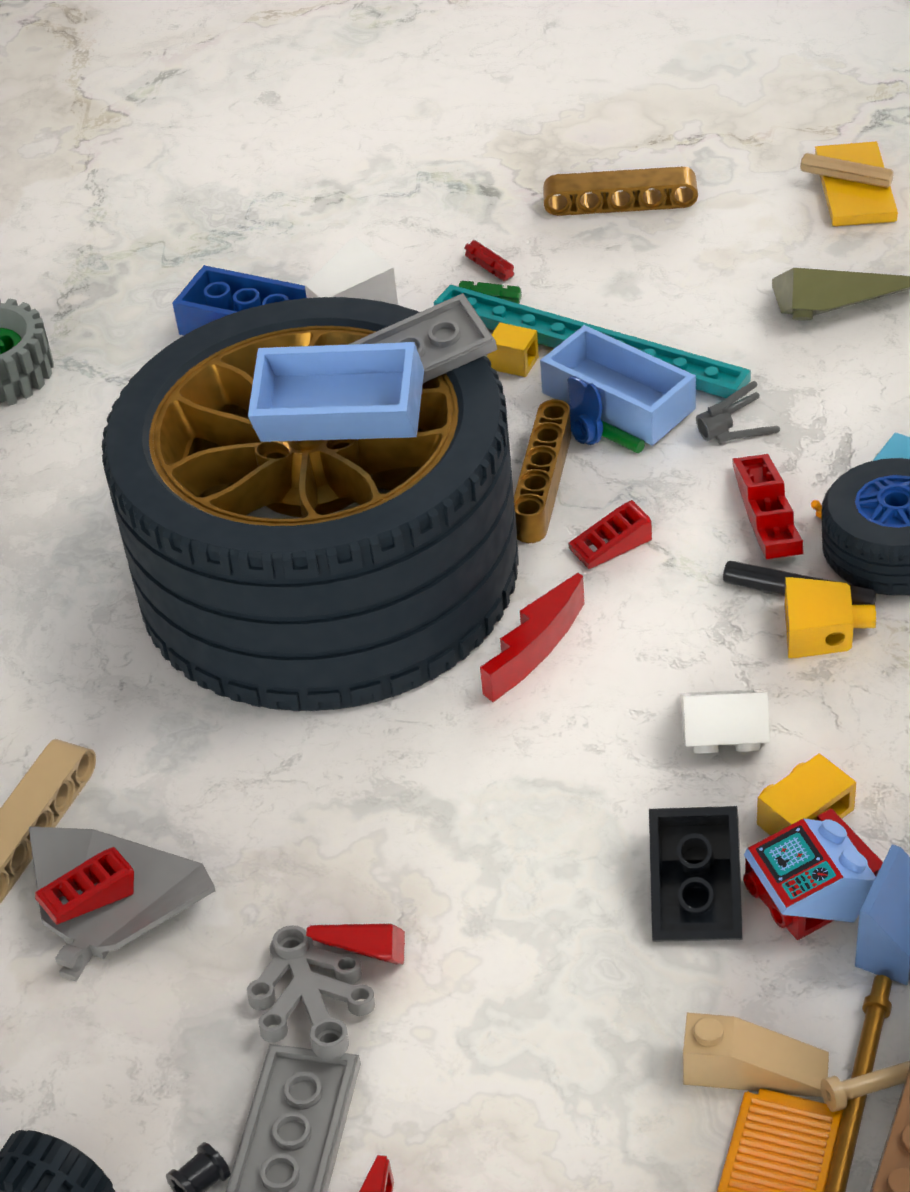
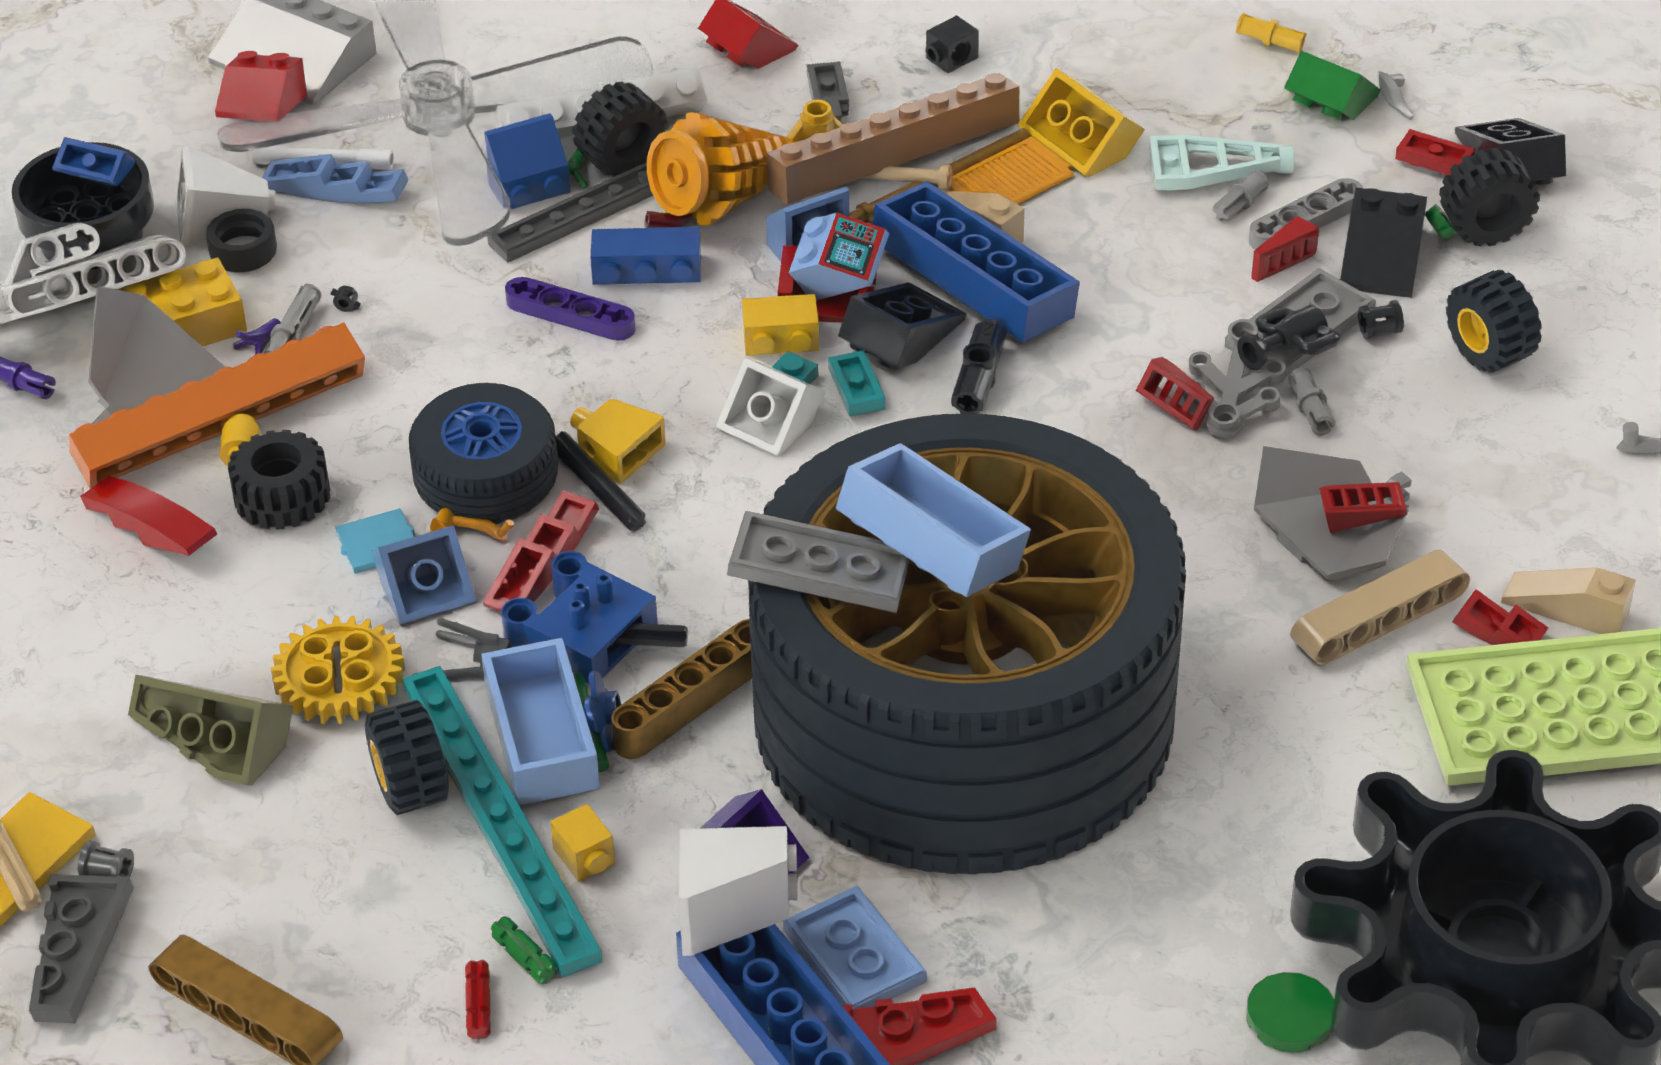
camera: 150 degrees left, 0 degrees up
red slope [568,500,652,569] -> none
none -> dark grey wing [29,874,134,1024]
none -> dark grey bush [77,840,134,878]
none -> yellow gear [271,616,405,724]
none -> black wheel [365,700,449,815]
none -> medium blue slope [371,525,477,624]
none -> blue piece [501,551,688,685]
none -> teal plate [772,351,819,384]
none -> teal plate [828,350,885,417]
none -> blue brick [873,181,1080,343]
none -> black piece [951,318,1007,414]
none -> black piece [1237,305,1341,370]
none -> light grey pin [1288,367,1335,435]

